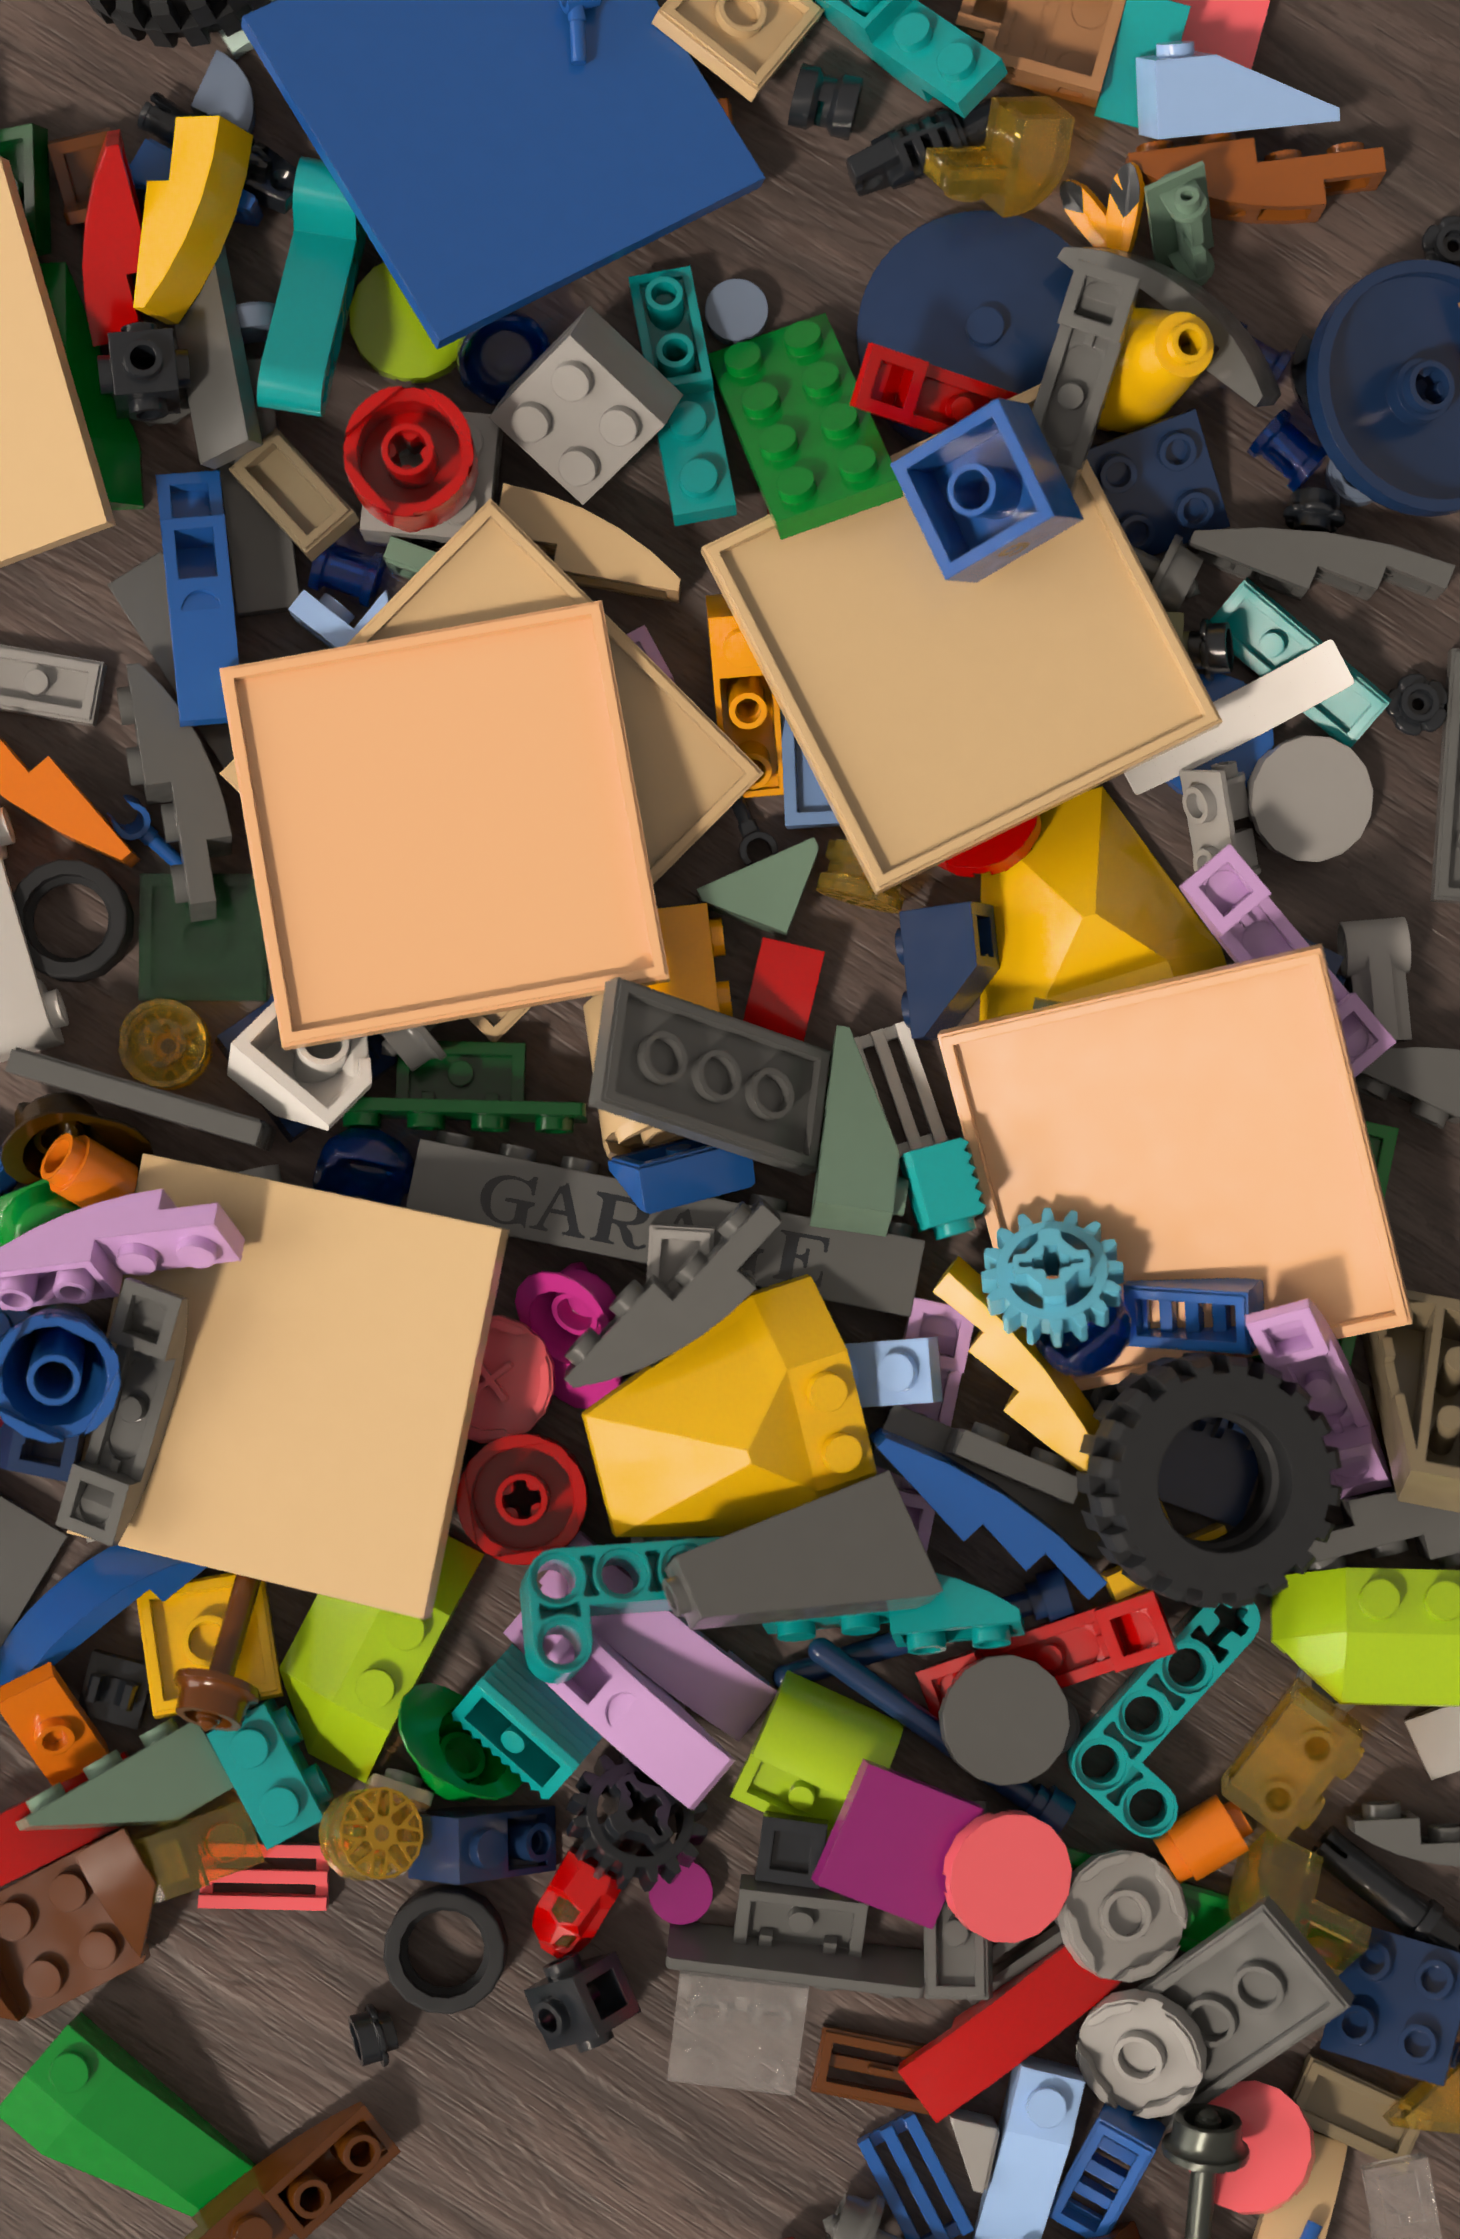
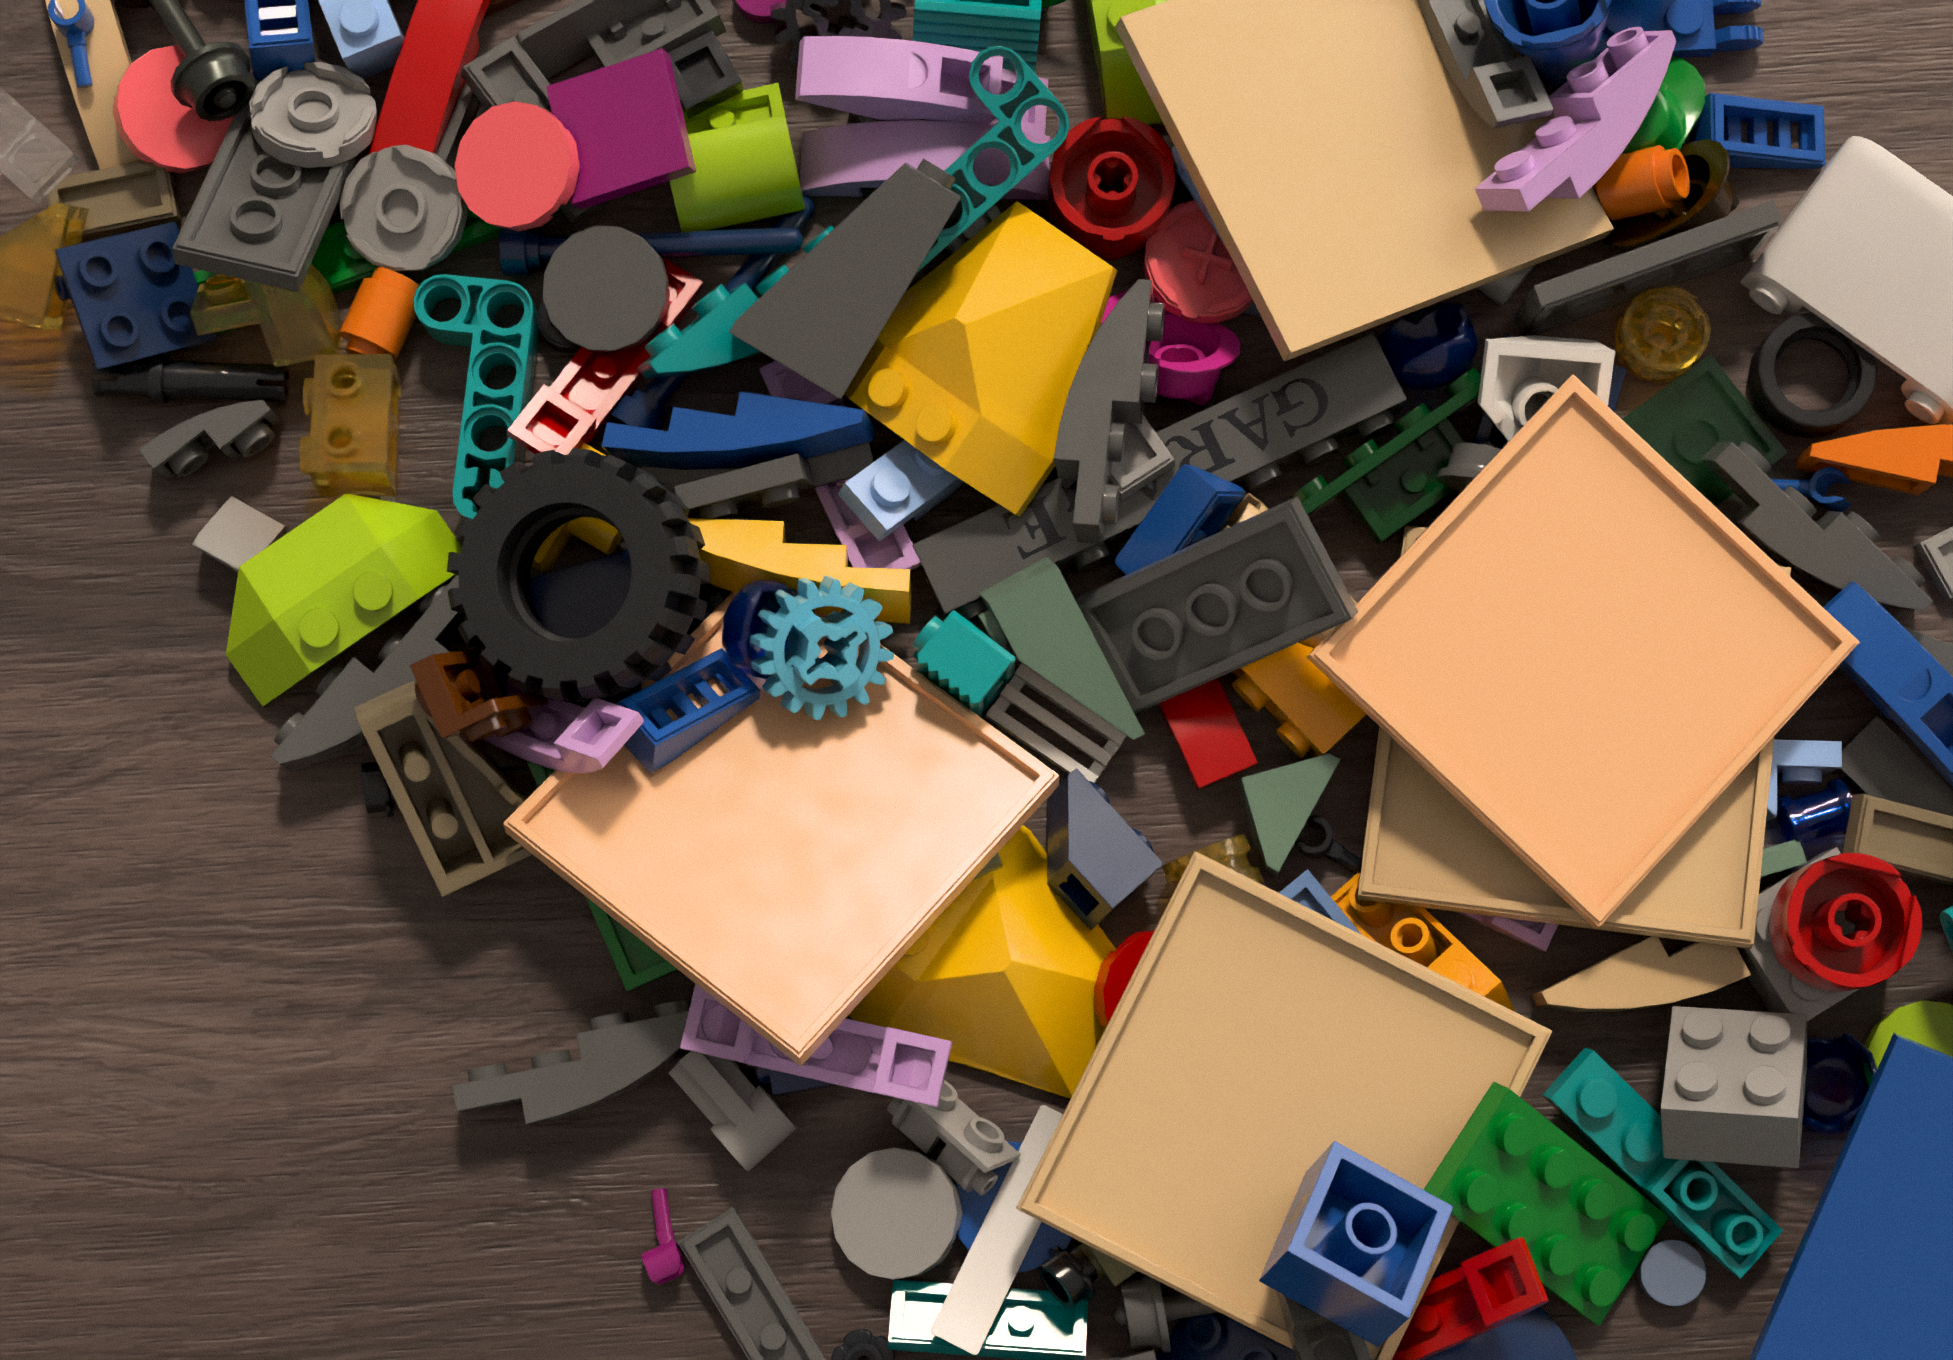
camera: 145 degrees right, 5 degrees down
none -> reddish brown bracket [410,649,548,743]

